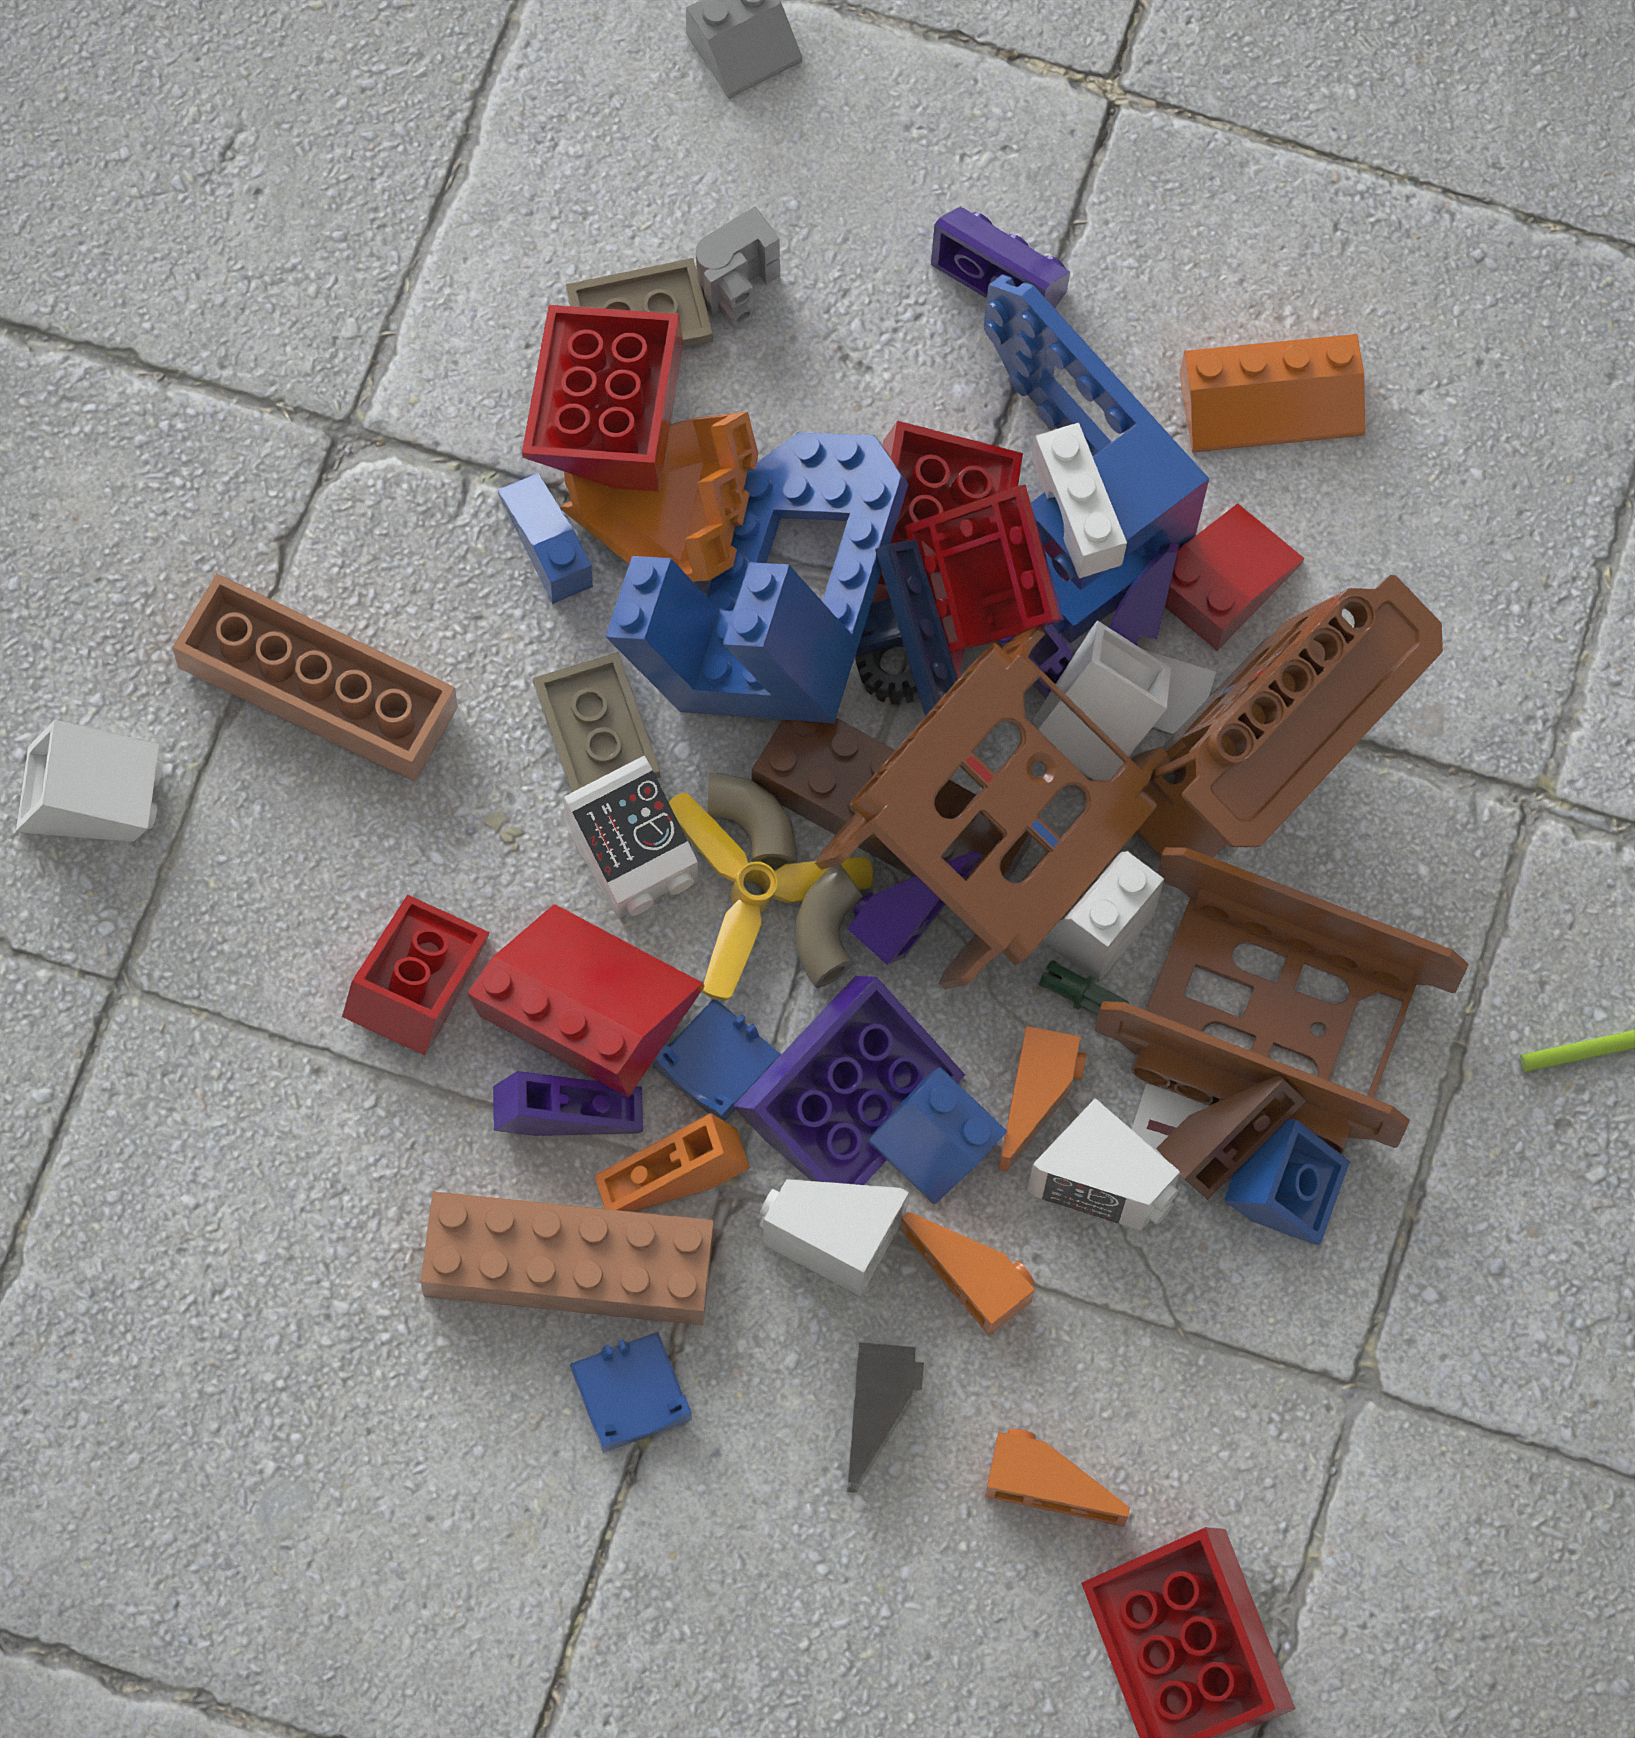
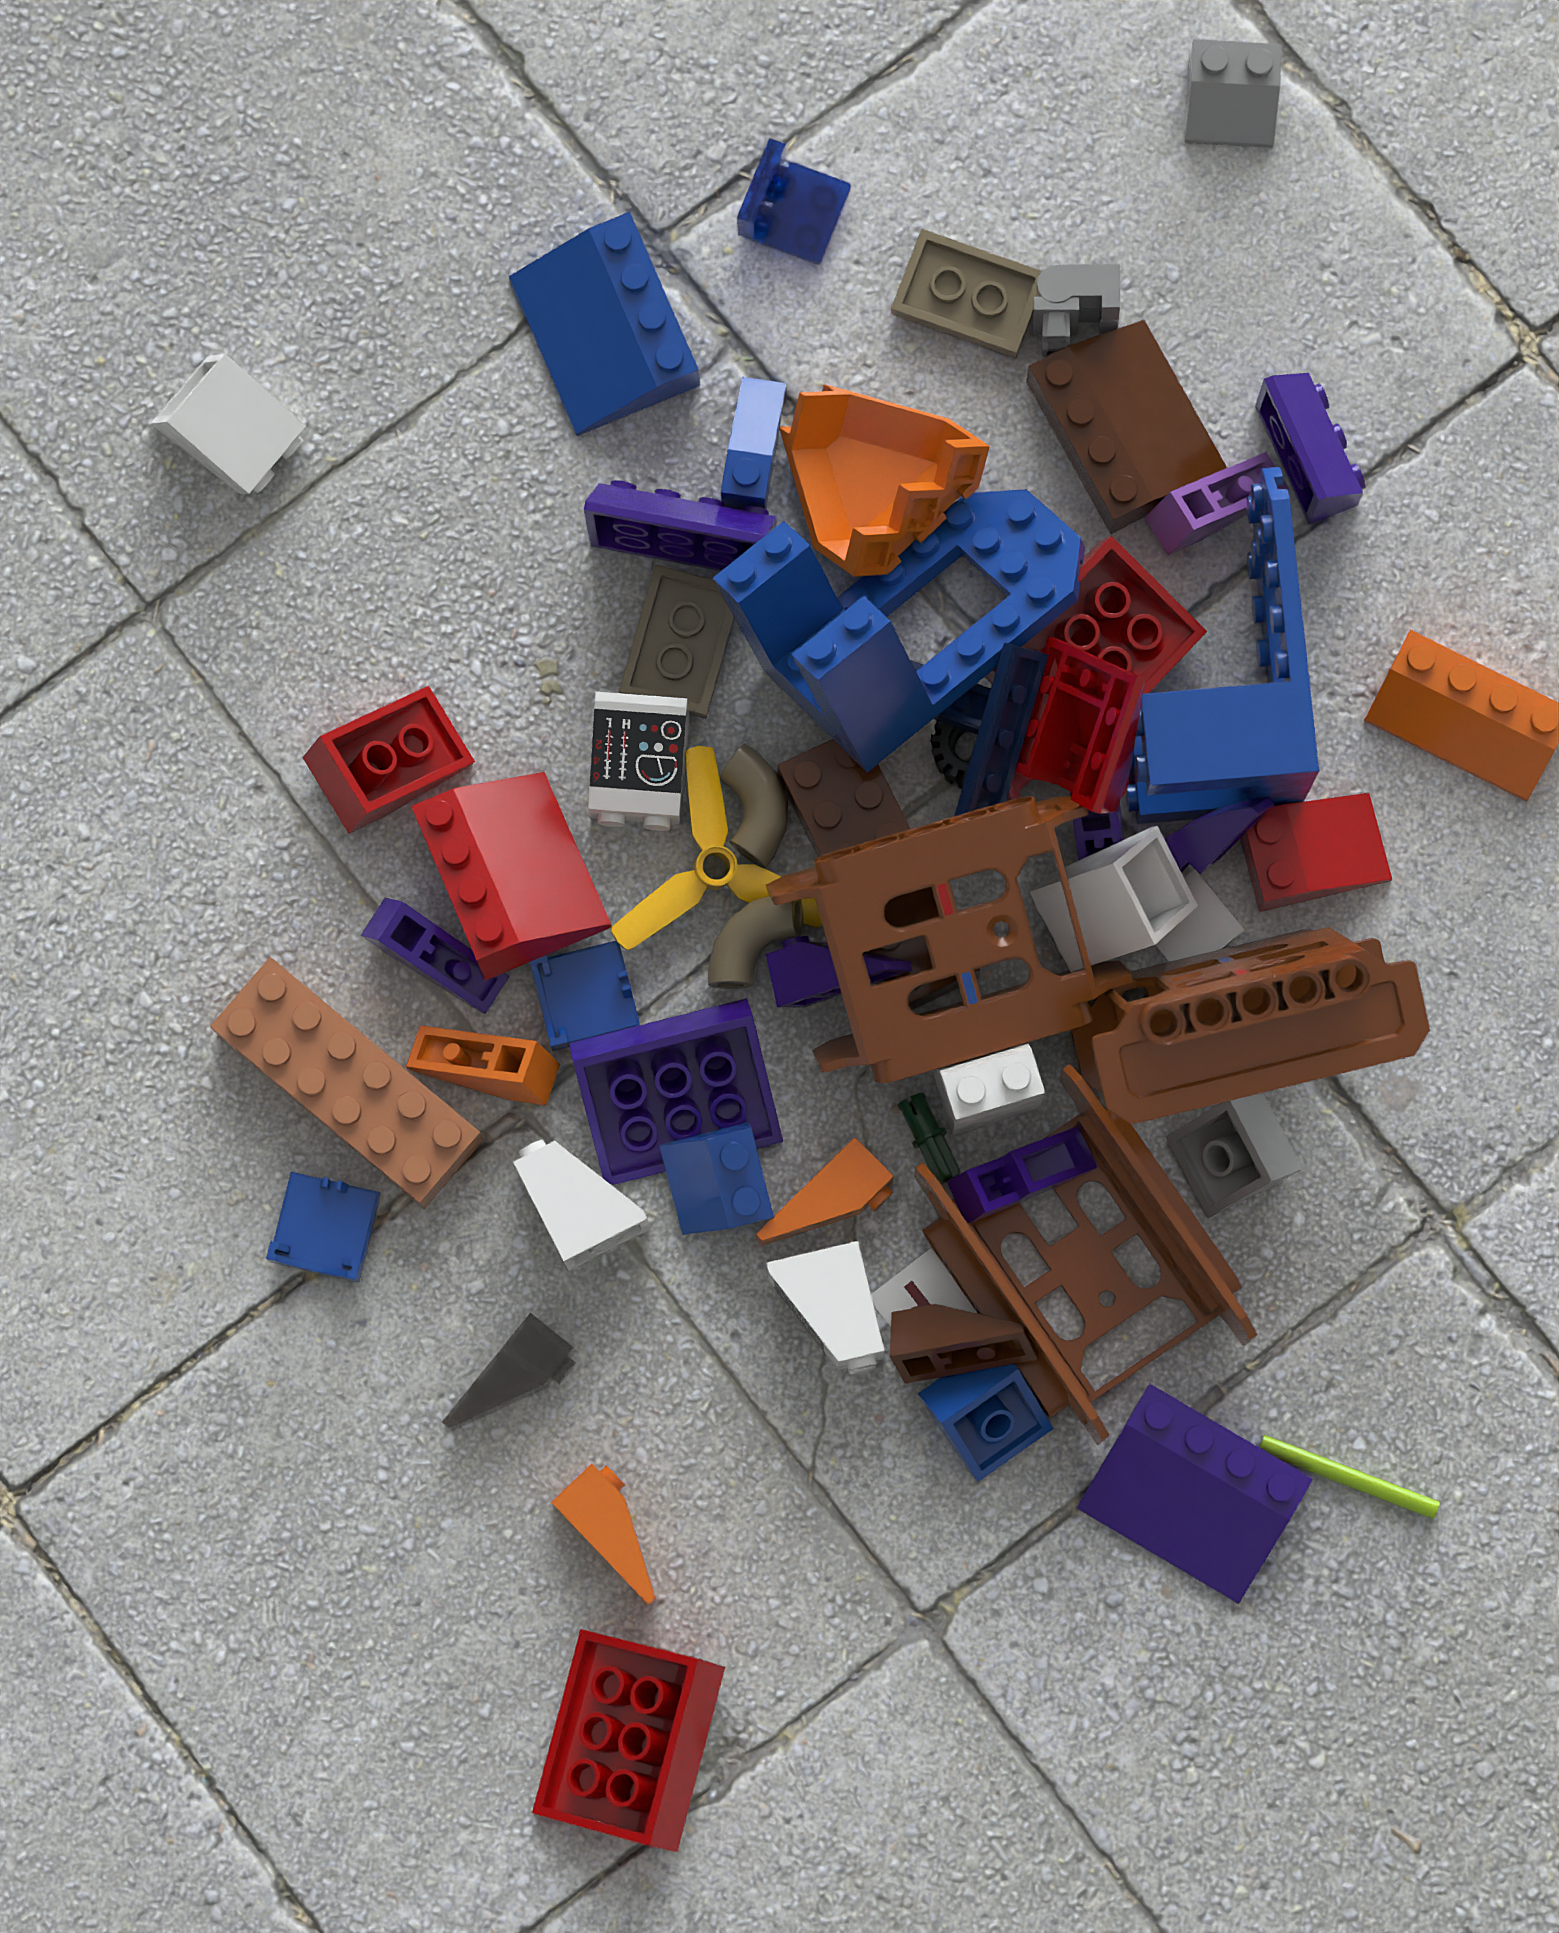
camera: 40 degrees right, 10 degrees up
nougat brick [172,573,458,782] -> none
red slope [522,305,684,492] -> none
orange slope [900,1212,1035,1336] -> none
white arch [1032,423,1127,578] -> none
none -> blue slope [509,212,700,436]
none -> dark purple slope [584,480,776,571]
none -> clear blue bracket [737,138,851,265]
none -> dark purple slope [947,1126,1098,1224]
none -> reddish brown slope [1026,320,1227,534]
none -> dark purple slope [1076,1384,1313,1604]
none -> medium lavender slope [1145,452,1289,555]
none -> light grey slope [1165,1093,1303,1218]

